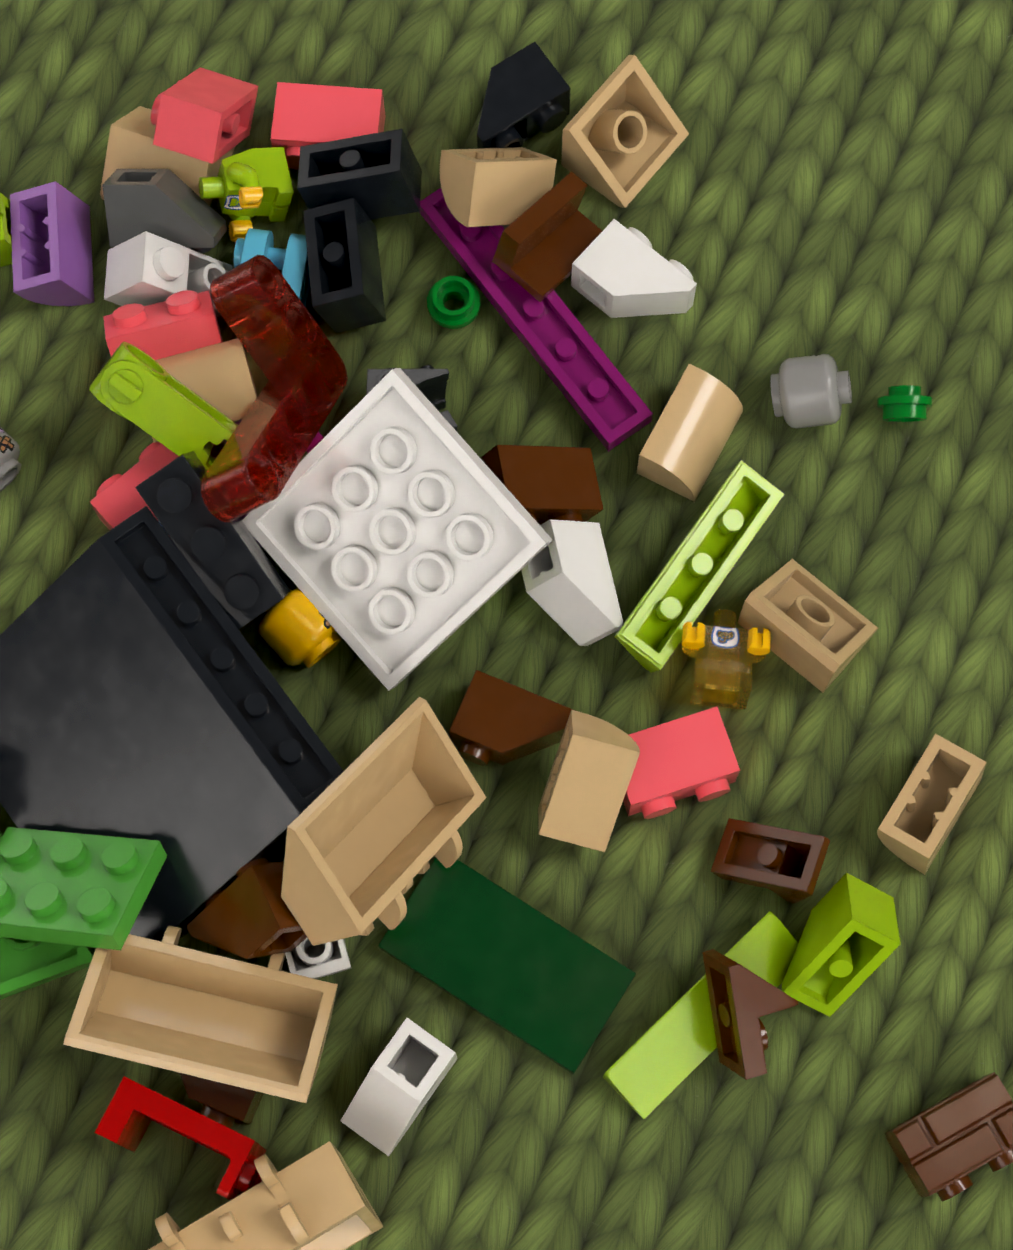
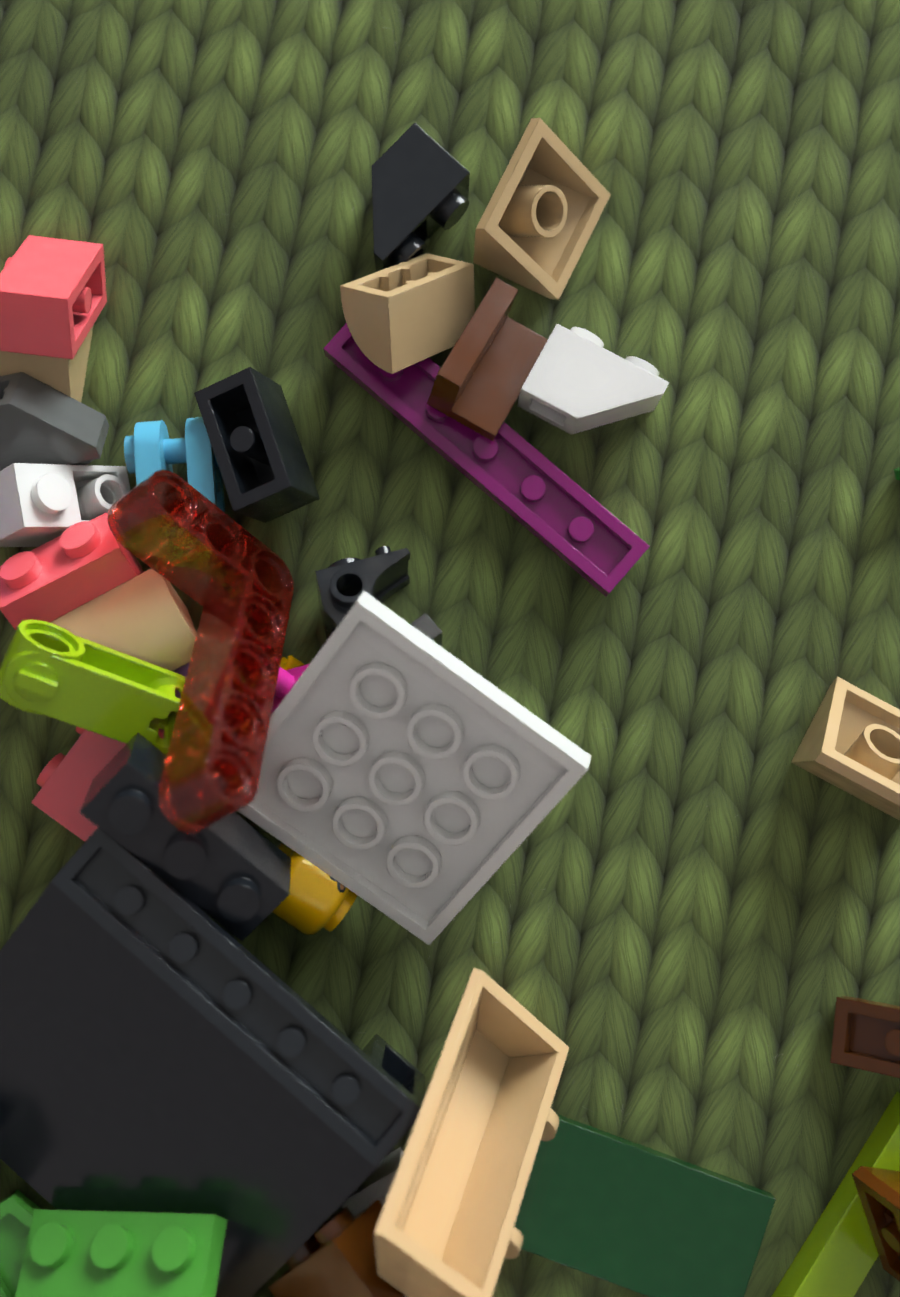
camera: 20 degrees left, 10 degrees up
lime piece [199,147,294,242] -> none
coral brick [270,82,385,170] -> none
black brick [297,129,422,220] -> none
green plate [427,276,480,329] -> none
reddish brown slope [449,670,576,766] -> none
reddish brown brick [480,445,604,525] -> none
white slope [521,519,623,646] -> none
tan brick [538,710,640,852] -> none
lime slope [614,460,784,673] -> none
coral brick [623,706,740,819] -> none
tan brick [637,364,743,502] -> none
clear yellow piece [682,610,771,709] -> none
light grey head [771,354,852,429] -> none

